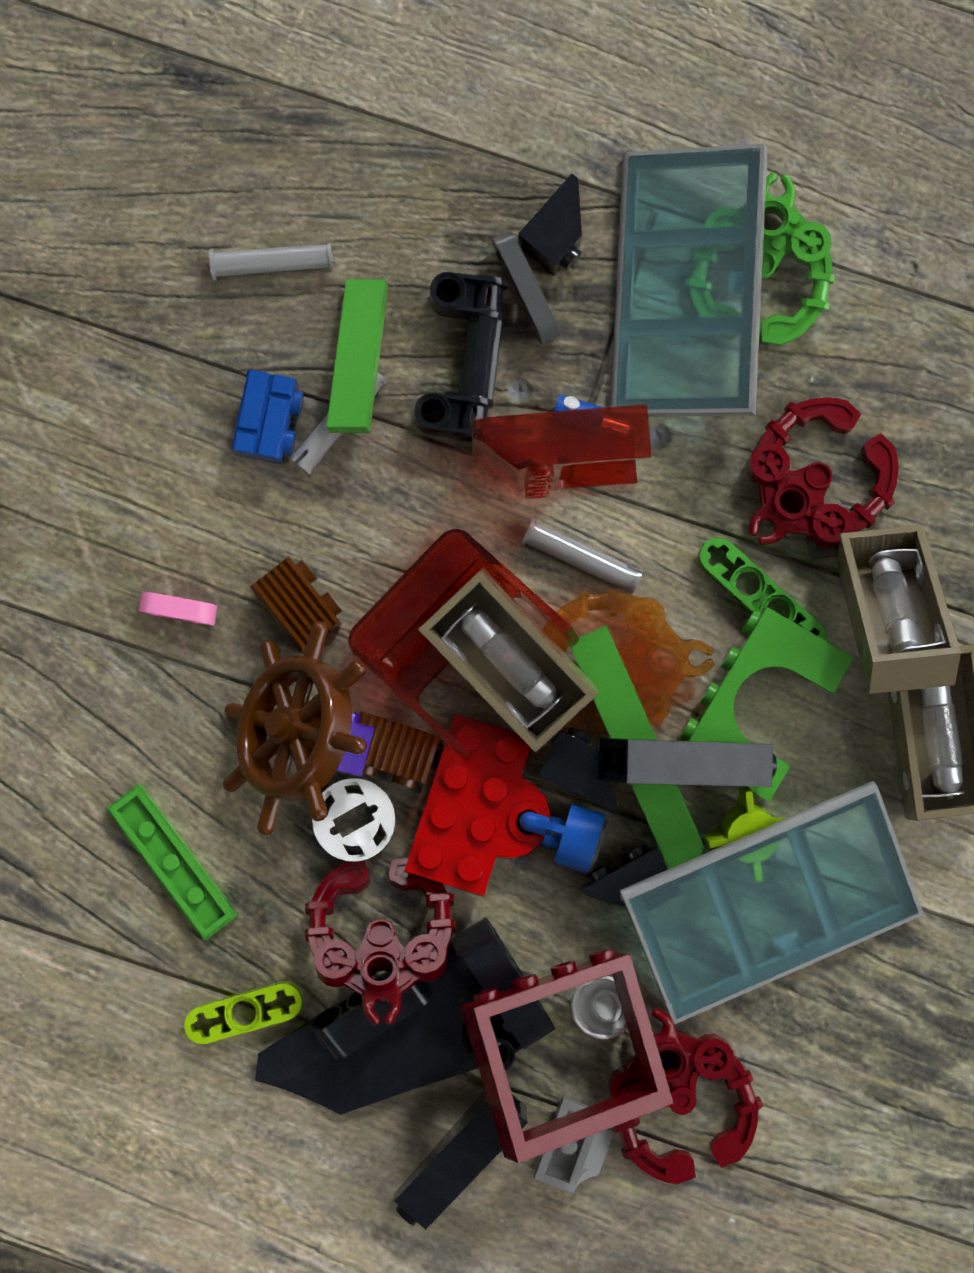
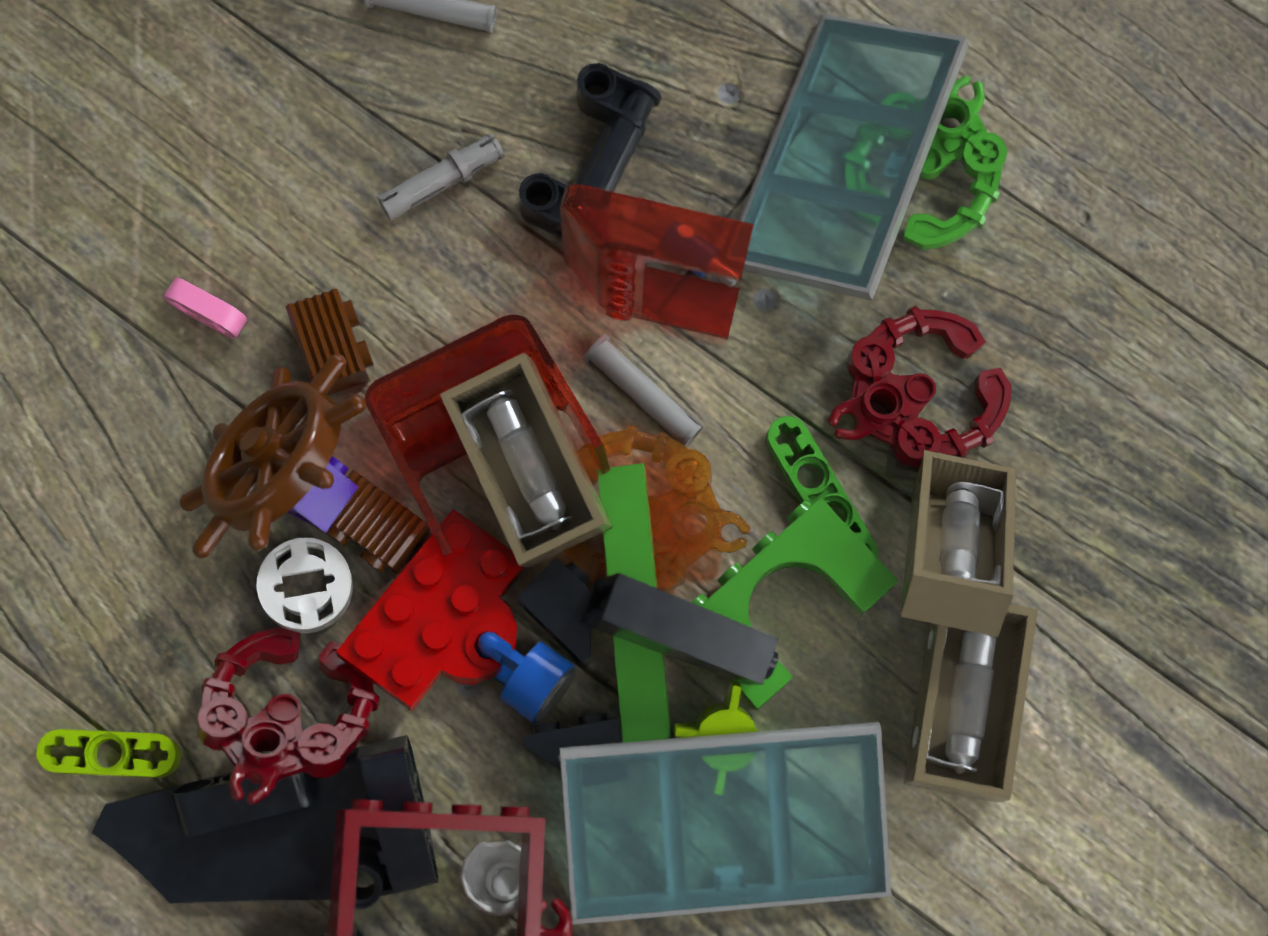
camera: 15 degrees right, 10 degrees down
bright green tile [106,784,239,941] -> none
blue brick [231,370,304,464] -> none
bright green tile [326,279,388,433] -> none
dark grey beam [491,230,560,344] -> none
black slope [518,174,582,276] -> none

